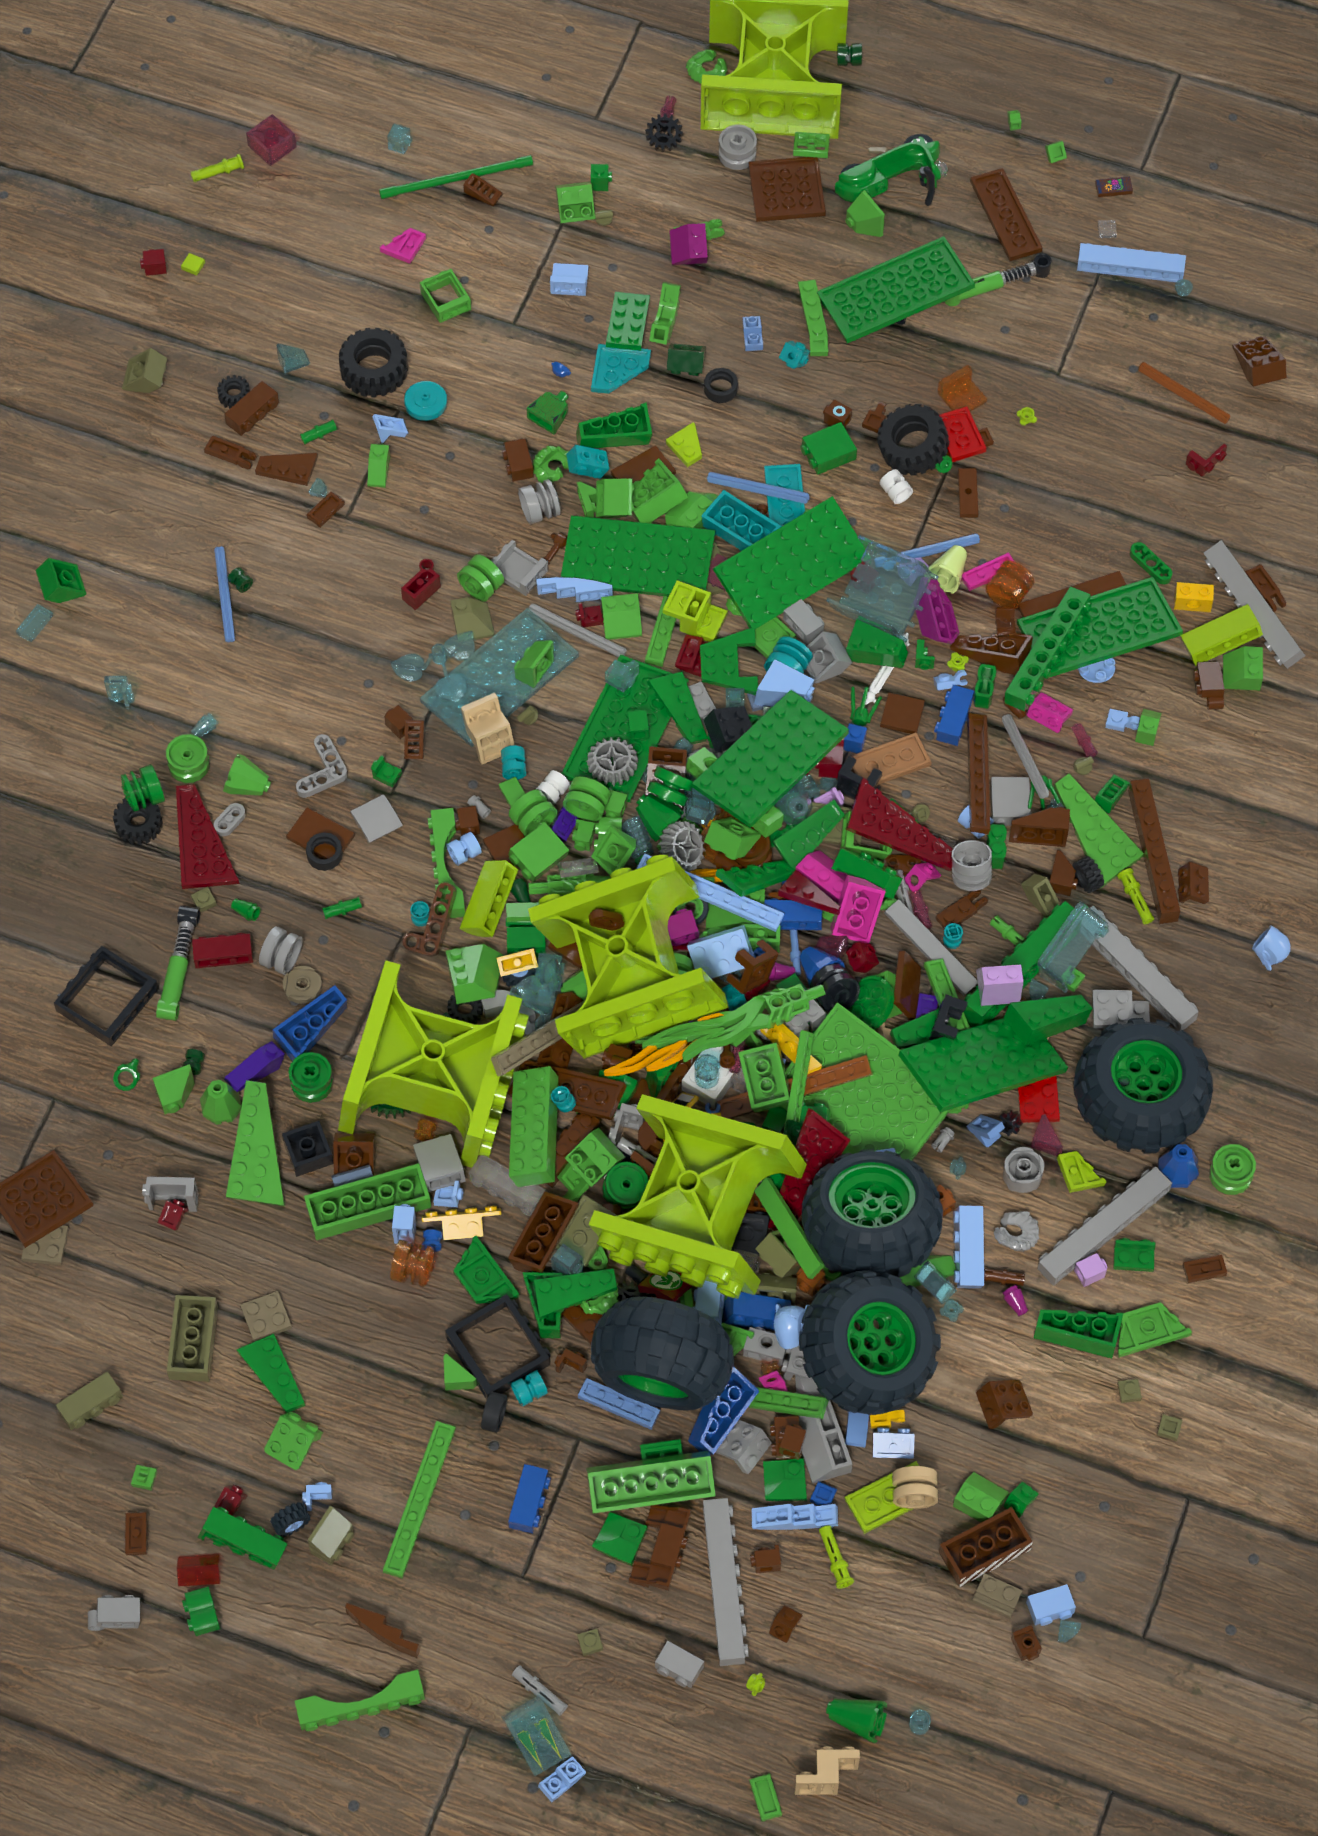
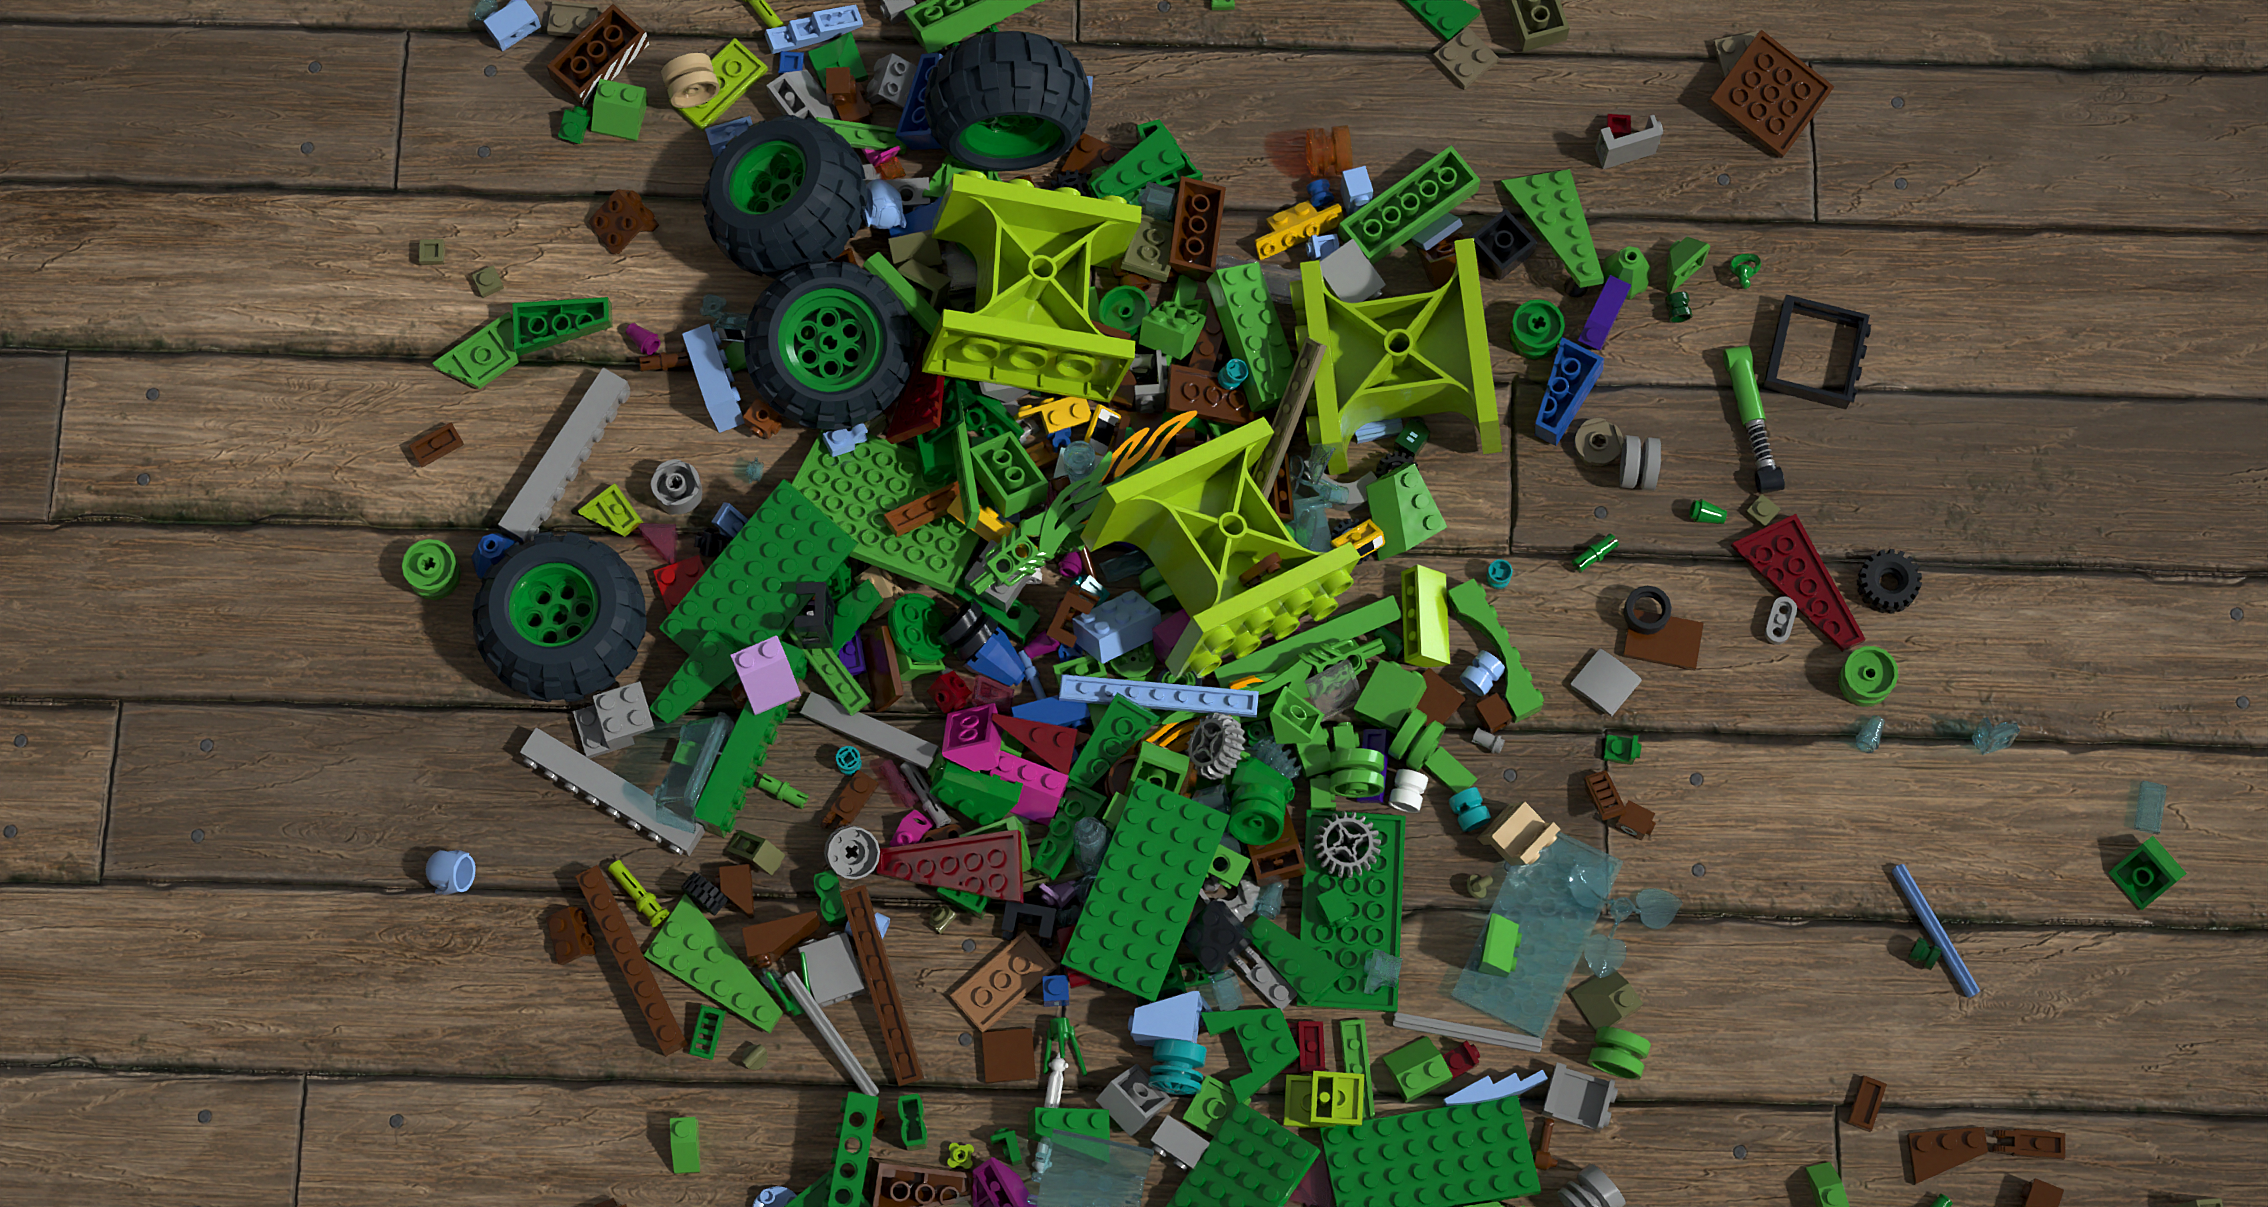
camera: 160 degrees right, 10 degrees up
green wheel [120,764,165,813] -> none
dark red brick [192,933,253,969] -> none
bright green cone [223,754,271,795] -> none
light grey beam [296,734,347,798] -> none
clear light blue tile [308,478,327,498] -> none
dark red hinge [401,559,441,610] -> none
reddish brown beam [402,882,457,956] -> none
bright green slope [443,1354,477,1390] -> none
black window [445,1294,551,1400] -> none
green wing [453,1236,520,1304] -> none
black tyre [481,1392,507,1433] -> none
green brick [507,927,546,958] -> none
teal wheel [510,1371,548,1407] -> none
reddish brown bracket [554,1349,587,1374] -> none
light blue plate [933,670,967,690] -> none
blue brick [934,685,974,746] -> none
light grey piece [993,1211,1039,1252] -> none
dark pink bracket [1027,692,1073,733] -> none
clear pink axle [1072,723,1098,758] -> none
lavender brick [1074,1253,1107,1287] -> none
light blue plate [1106,709,1140,732] -> none
green bracket [1113,1238,1156,1272] -> none

